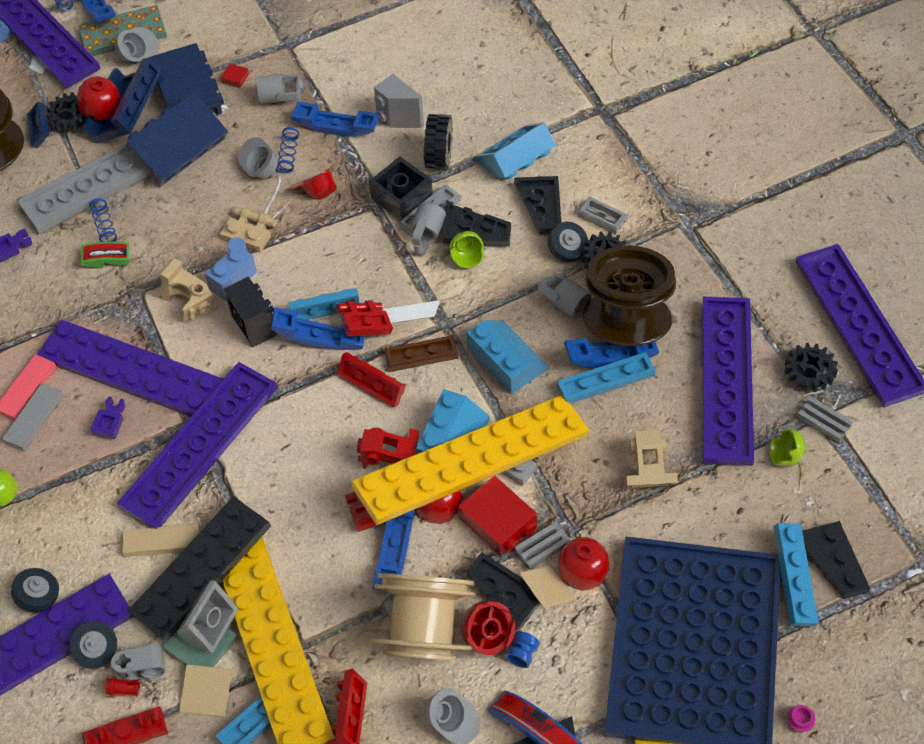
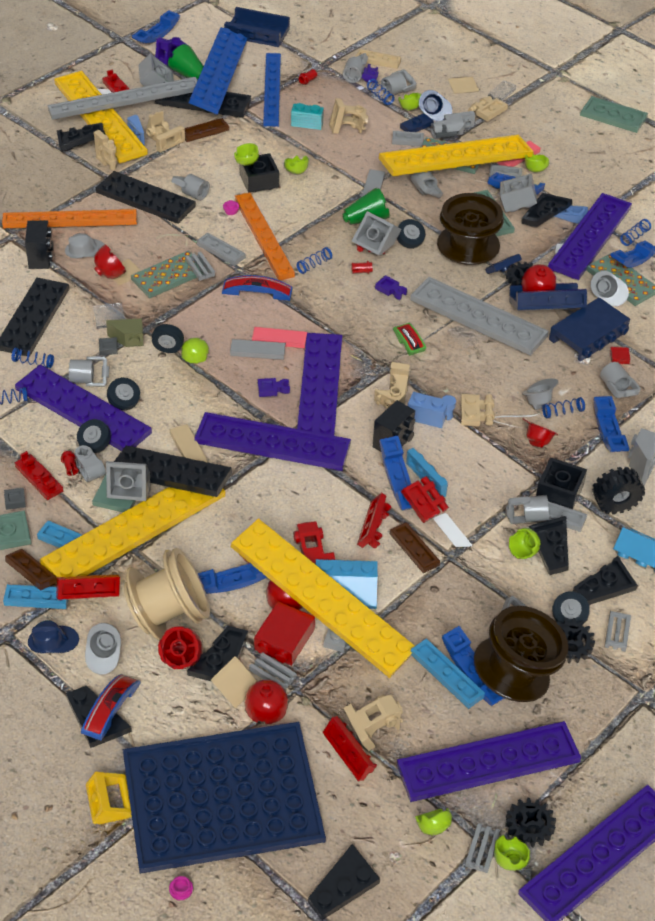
camera: 65 degrees right, 10 degrees down
blue piece [89,198,117,242] -> none
dark blue panel [126,92,228,188] -> none
tan sticker [179,665,232,717] -> none
dark azure slope [466,320,548,394] -> none
blue wheel [505,631,540,668] -> none
dark azure plate [773,523,819,627] -> none
none -> red plate [322,716,377,782]
none -> lime hair [494,835,530,871]

